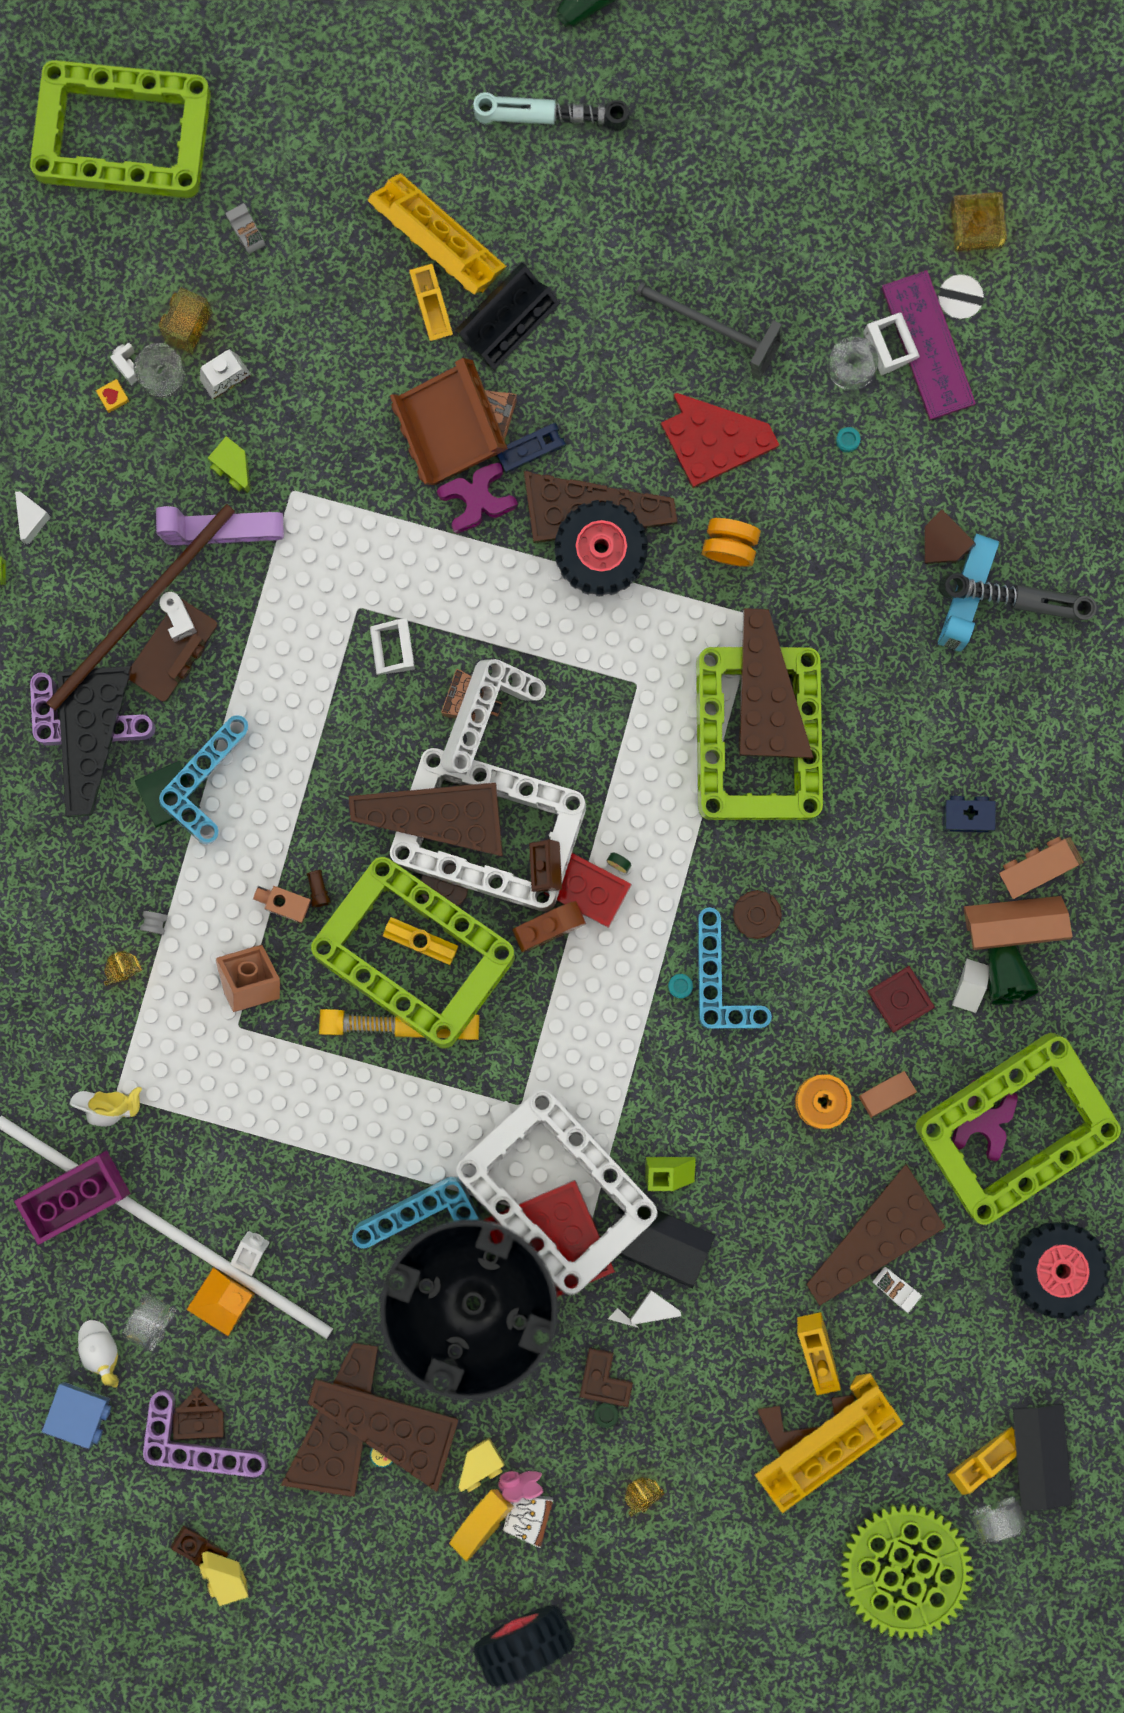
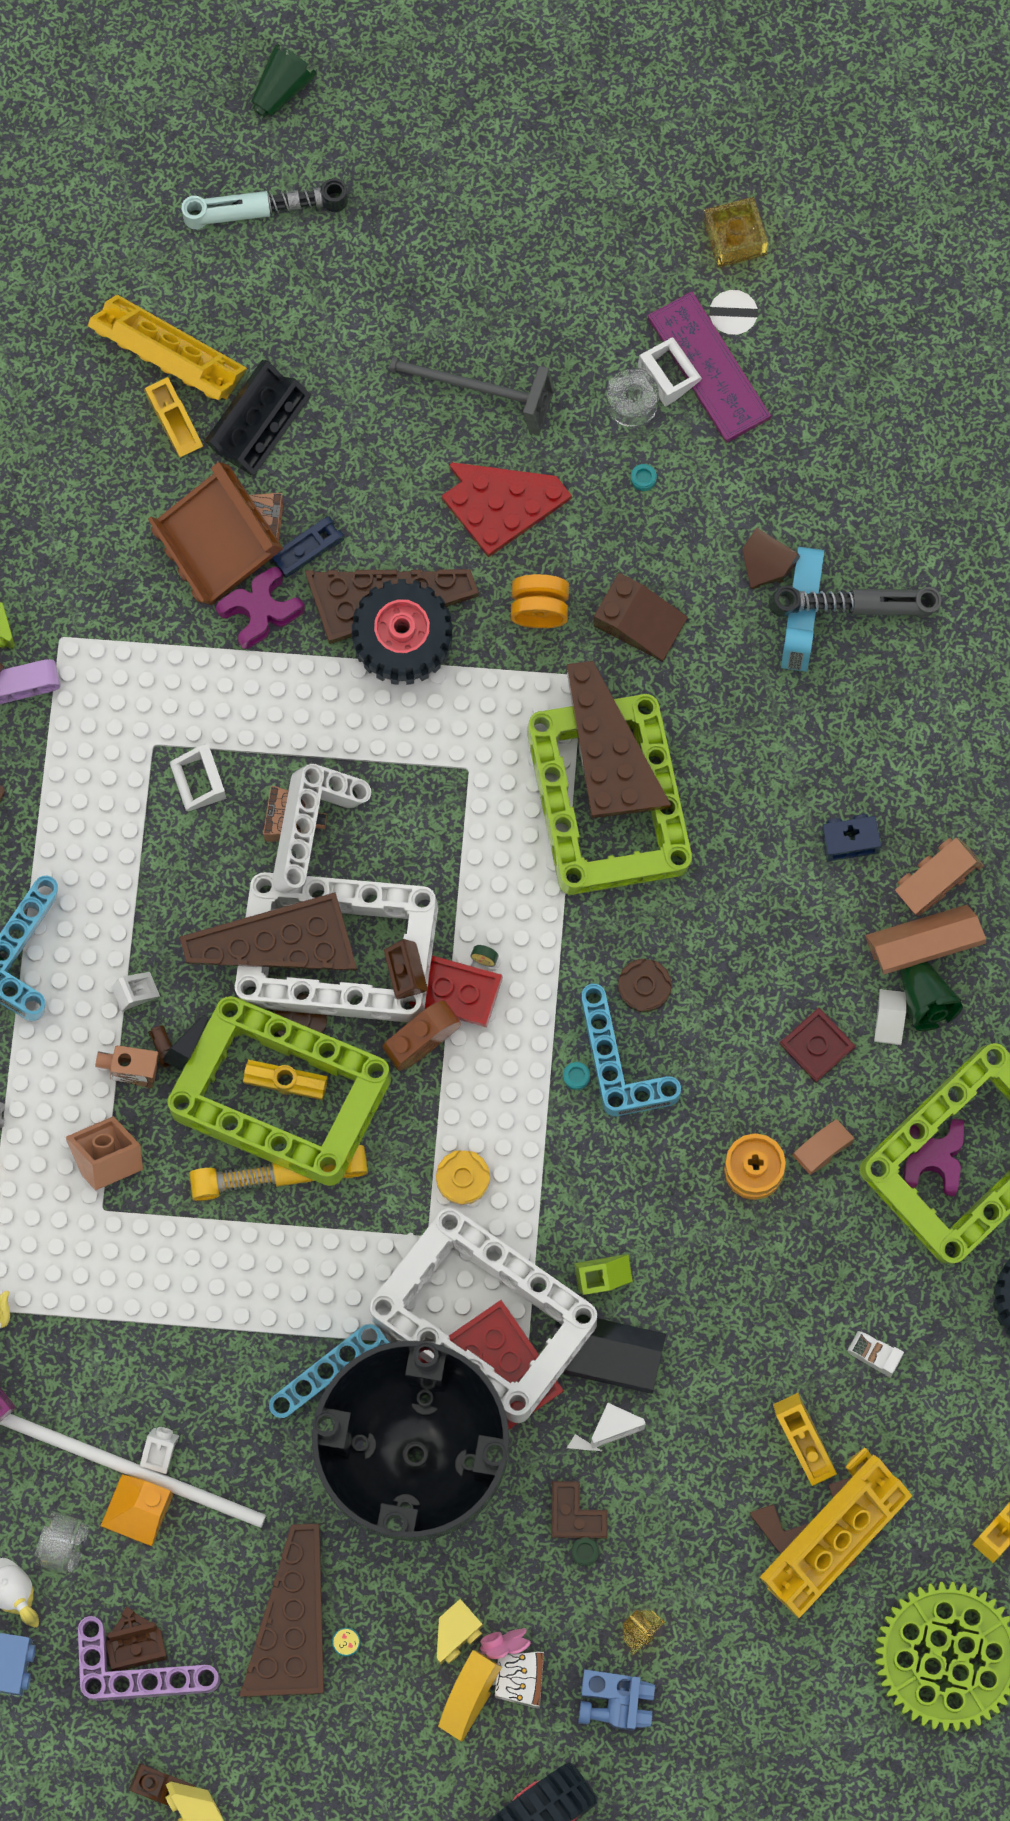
camera: 10 degrees left, 10 degrees down
reddish brown wing [307,1378,459,1492] -> none
reddish brown wing [806,1164,946,1306] -> none
none -> white slope [111,972,160,1011]
none -> black slope [163,1015,209,1070]
none -> yellow tile [436,1150,490,1205]
none -> medium blue hips [578,1669,655,1731]
none -> reddish brown slope [594,573,688,662]

